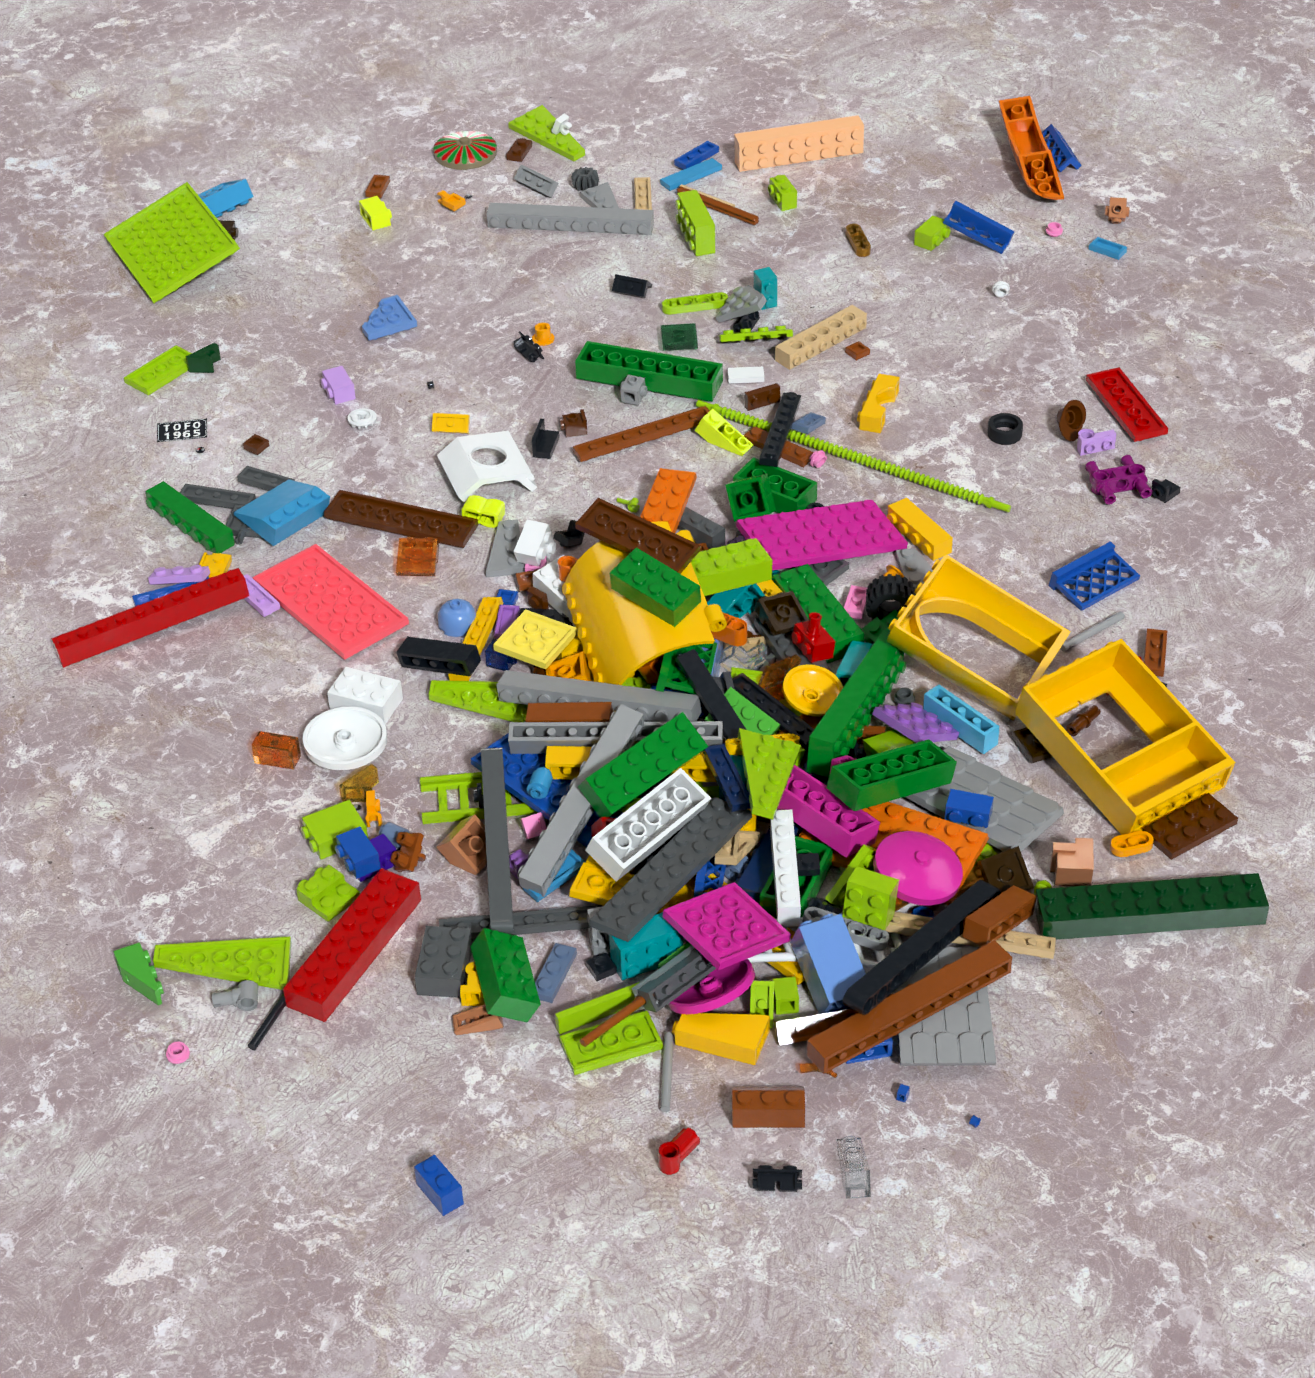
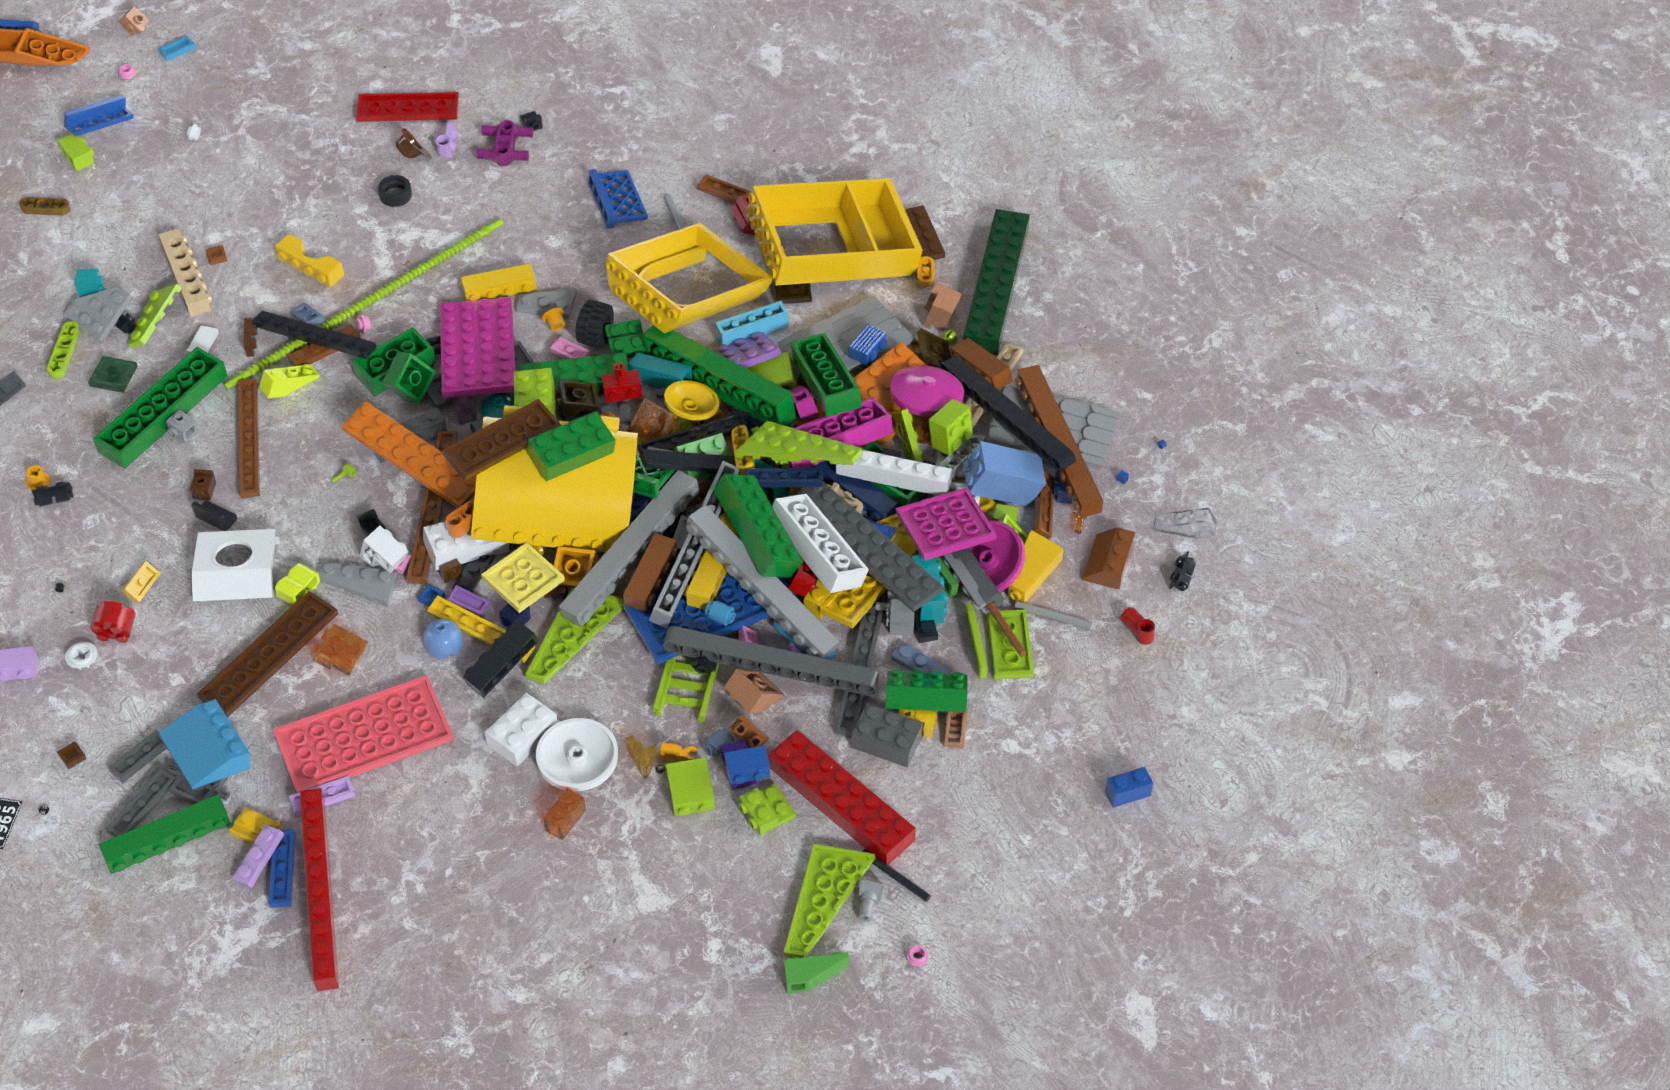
camera: 75 degrees left, 10 degrees up
none -> red brick [90,601,136,643]

